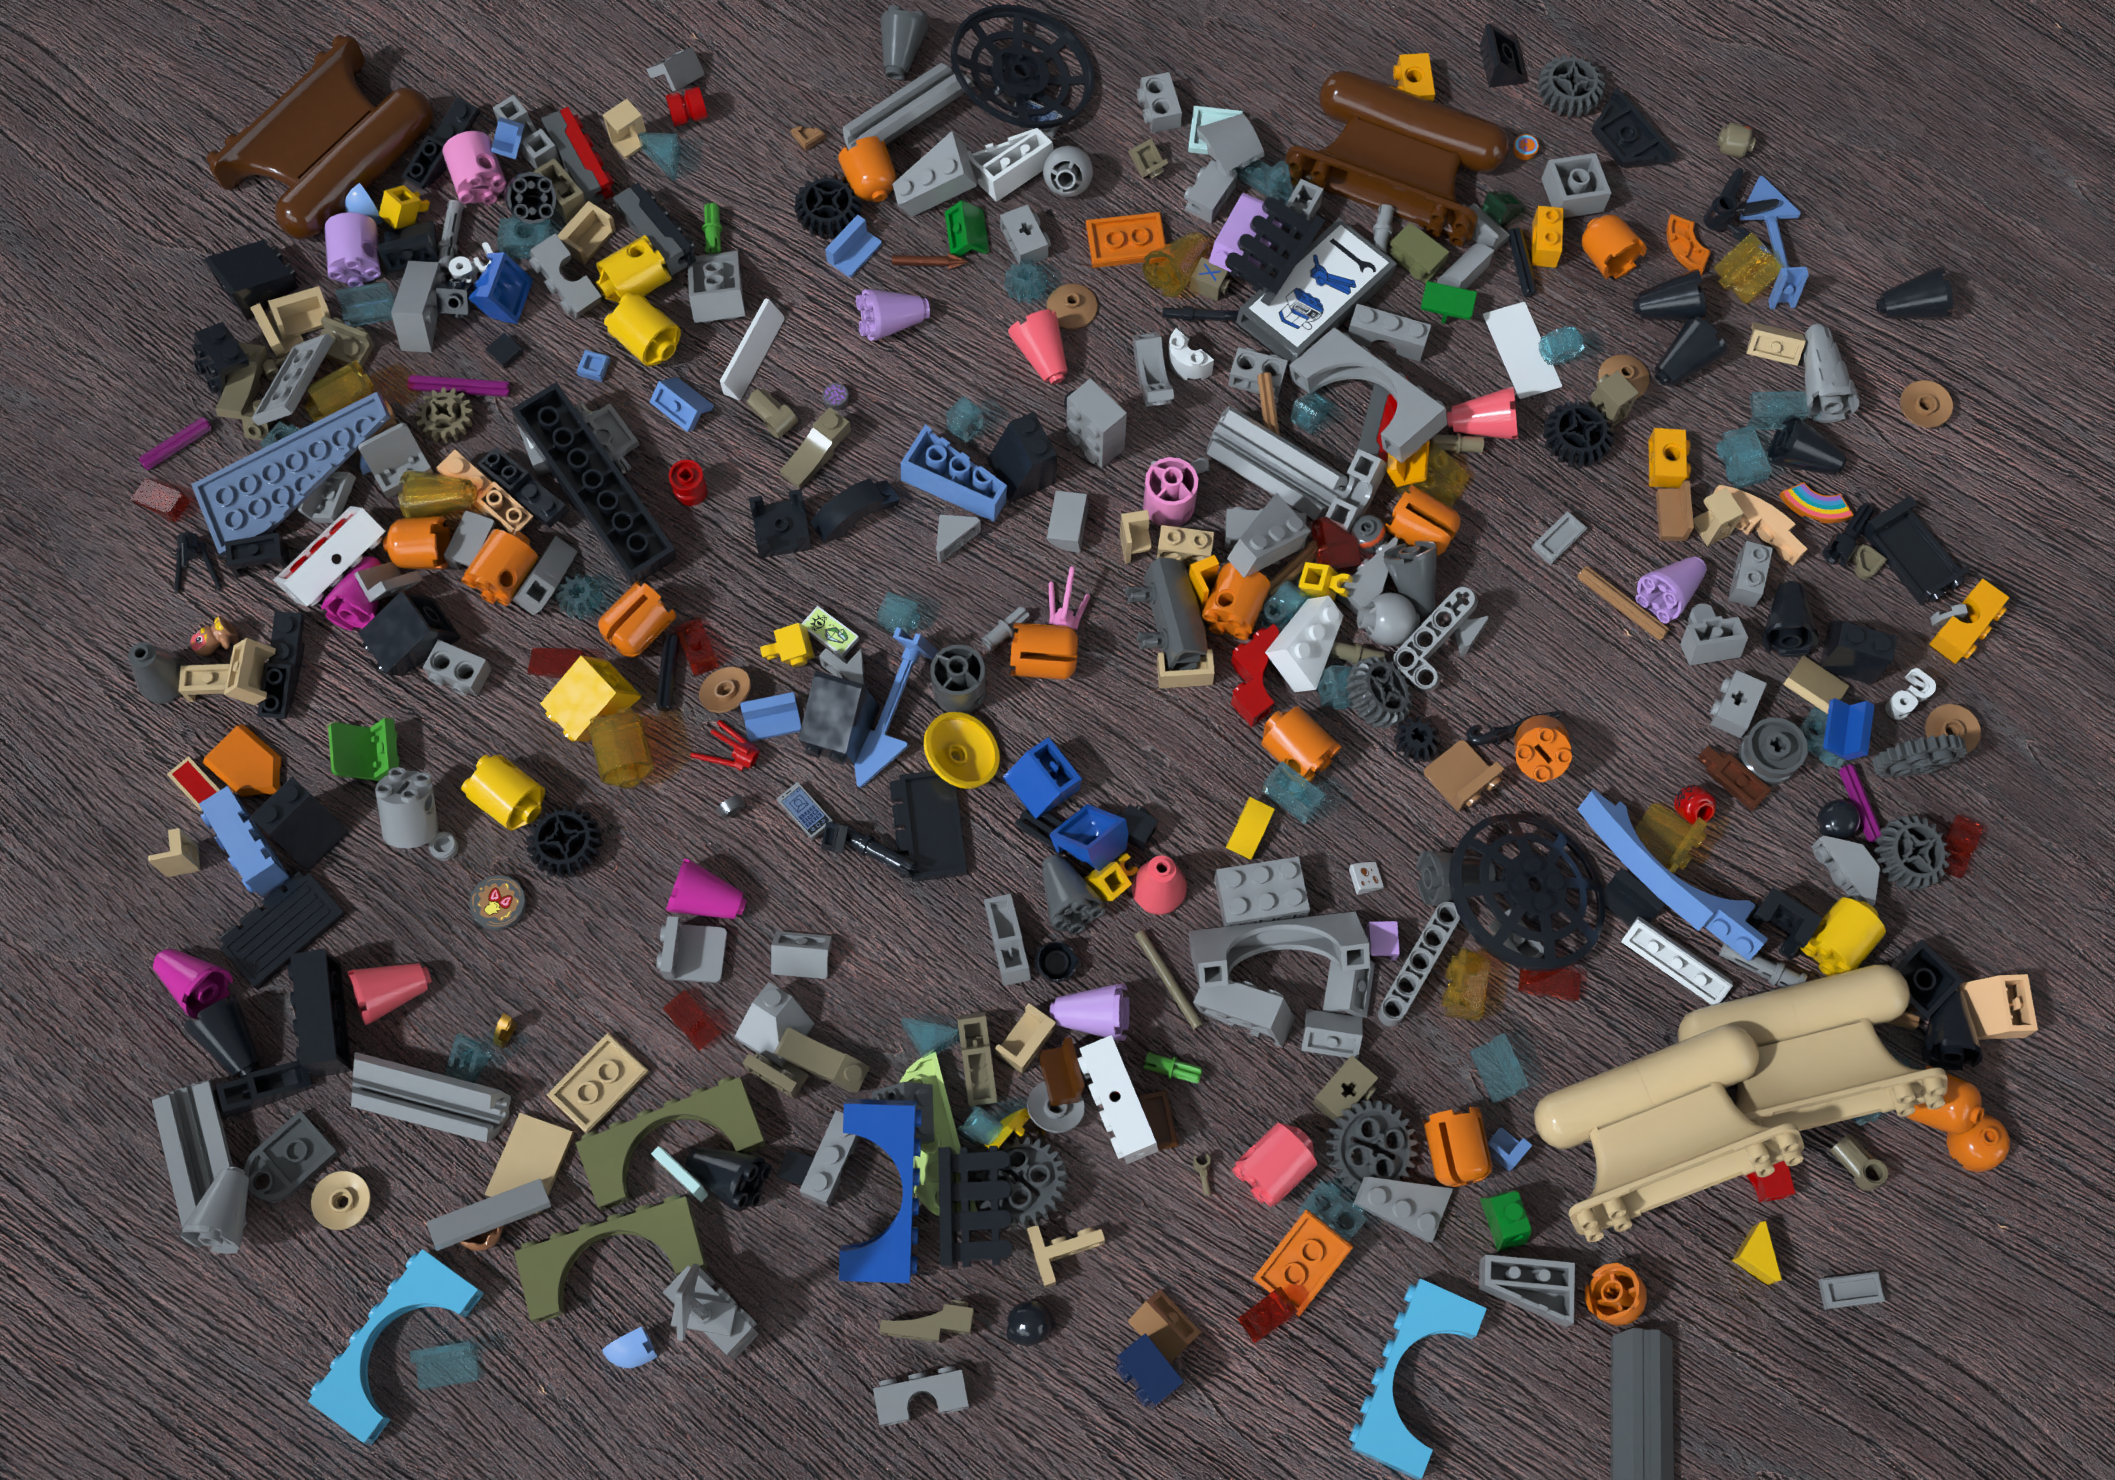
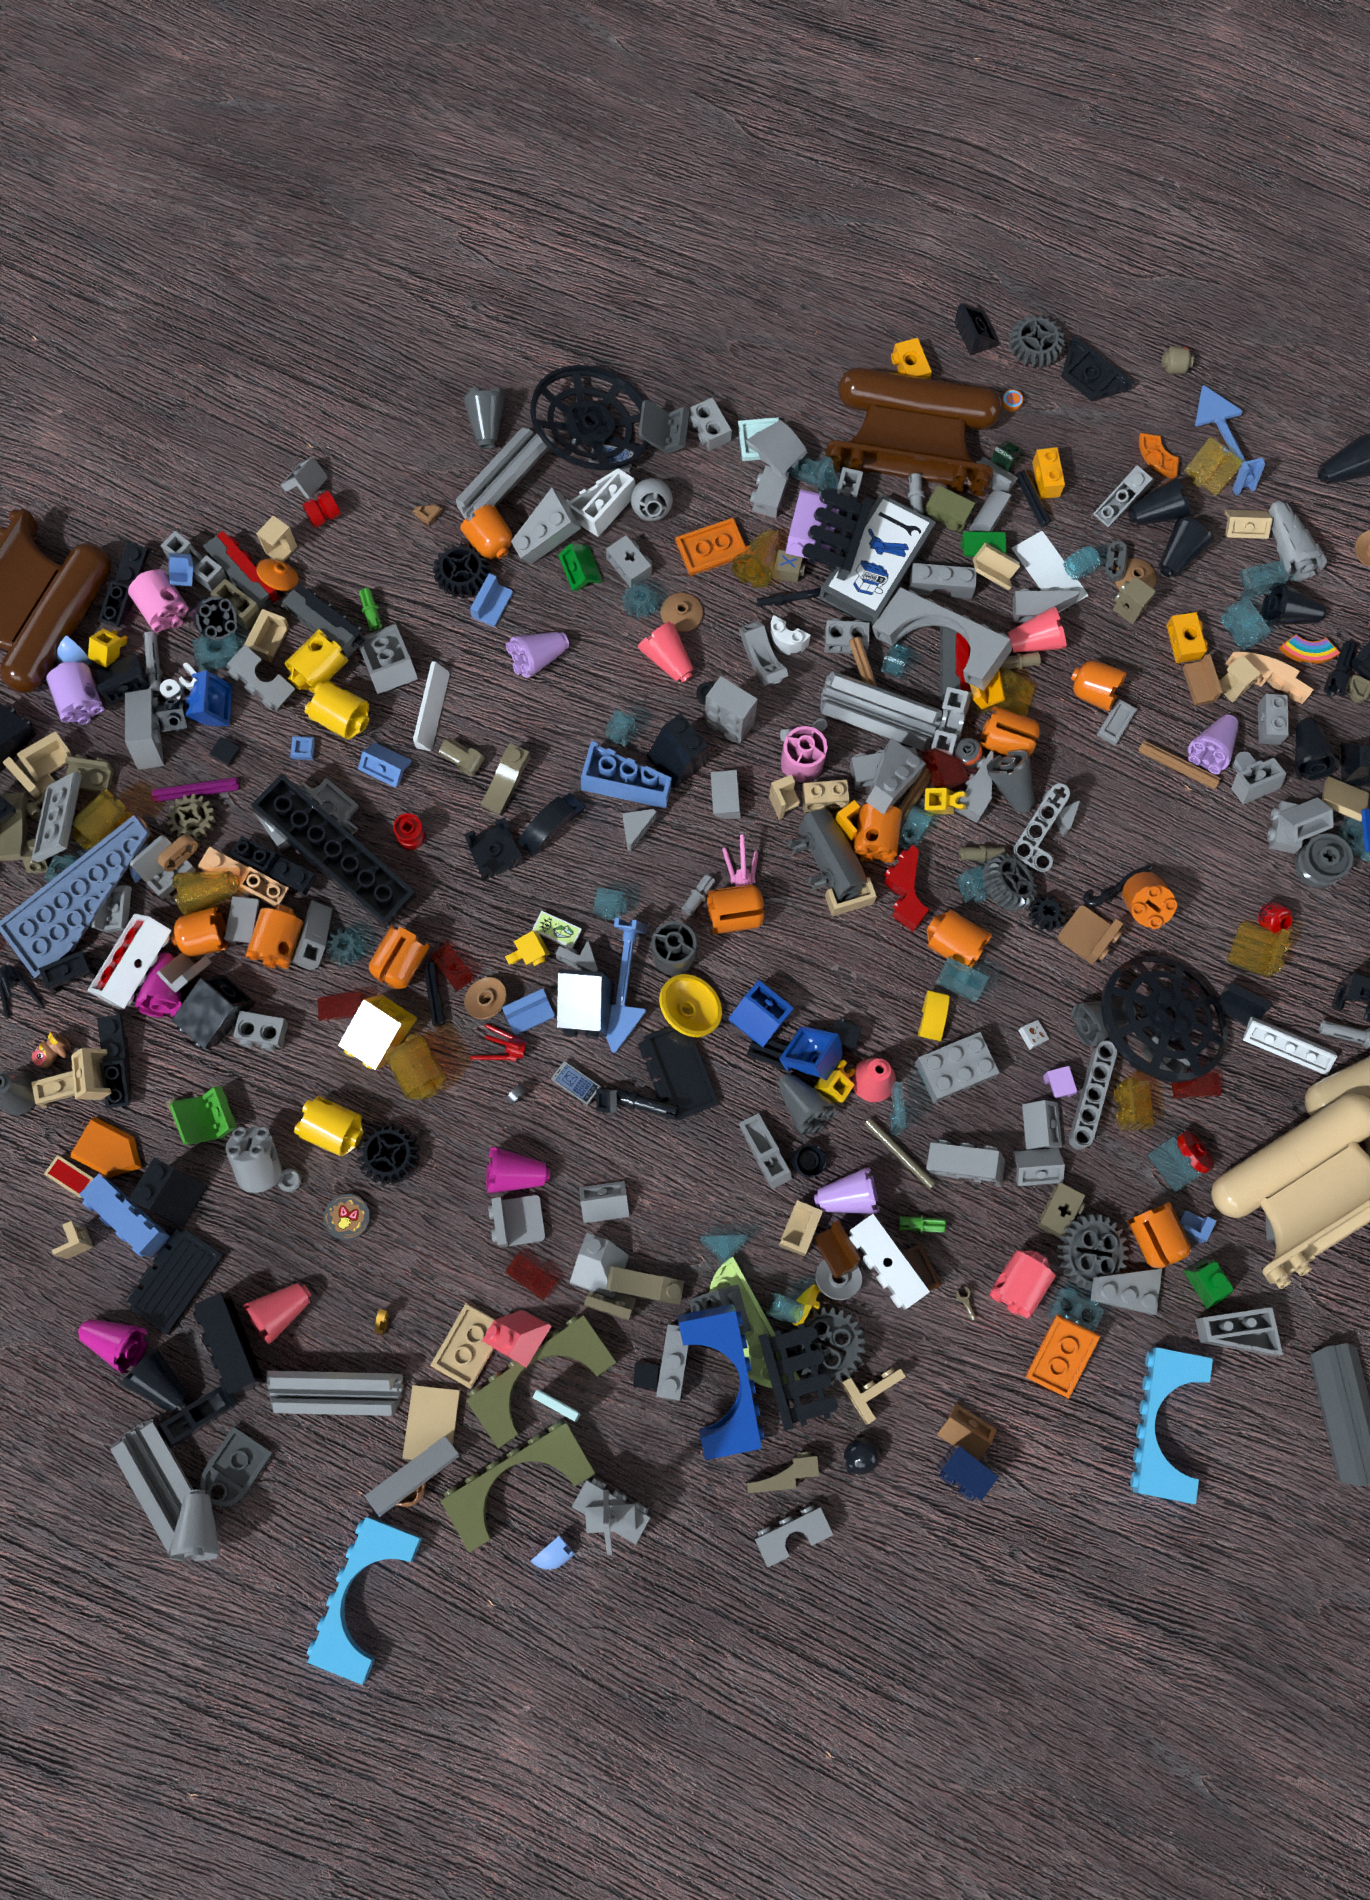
camera: 15 degrees left, 5 degrees up
tan dish [311,1171,371,1230] -> none
clear light blue panel [336,282,395,327] -> none
clear light blue panel [410,1342,479,1390] -> none
clear light blue slope [444,1032,492,1083] -> none
clear light blue slope [638,132,680,181] -> none
black cone [686,1147,771,1212] -> none
flat silver tile [822,383,849,410] -> none
copper piece [892,252,968,270] -> none
dark tan slope [957,1012,997,1107] -> none
dark tan bracket [1128,138,1169,178] -> none
light grey arch [1189,911,1370,989] -> none
clear red slope [1237,1287,1298,1344] -> none
white wedge [1265,596,1343,692] -> none
light grey brick [1357,593,1420,646] -> none
light grey brick [1541,153,1611,218] -> none
black gear [1543,399,1615,468] -> none
medium blue slope [1577,789,1768,961] -> none
orange cylinder [1582,214,1647,279] -> none
orange cylinder [1585,1263,1647,1326] -> none
copper hinge [1697,745,1771,811] -> none
black plant [1704,168,1779,251] -> none
none -> medium nougat beam [158,834,198,872]
none -> orange dish [257,559,299,591]
none -> coral slope [482,1310,551,1368]
none -> dark grey bracket [639,400,689,454]
none -> clear light blue tile [890,1082,906,1135]
none -> tan panel [973,543,1020,590]
none -> light grey slope [1012,589,1080,623]
none -> orange cylinder [1071,660,1127,711]
none -> light grey slope [1093,465,1155,528]
none -> dark grey beam [1105,541,1128,582]
none -> red plate [1177,1131,1214,1174]
none -> light grey brick [1278,797,1334,843]

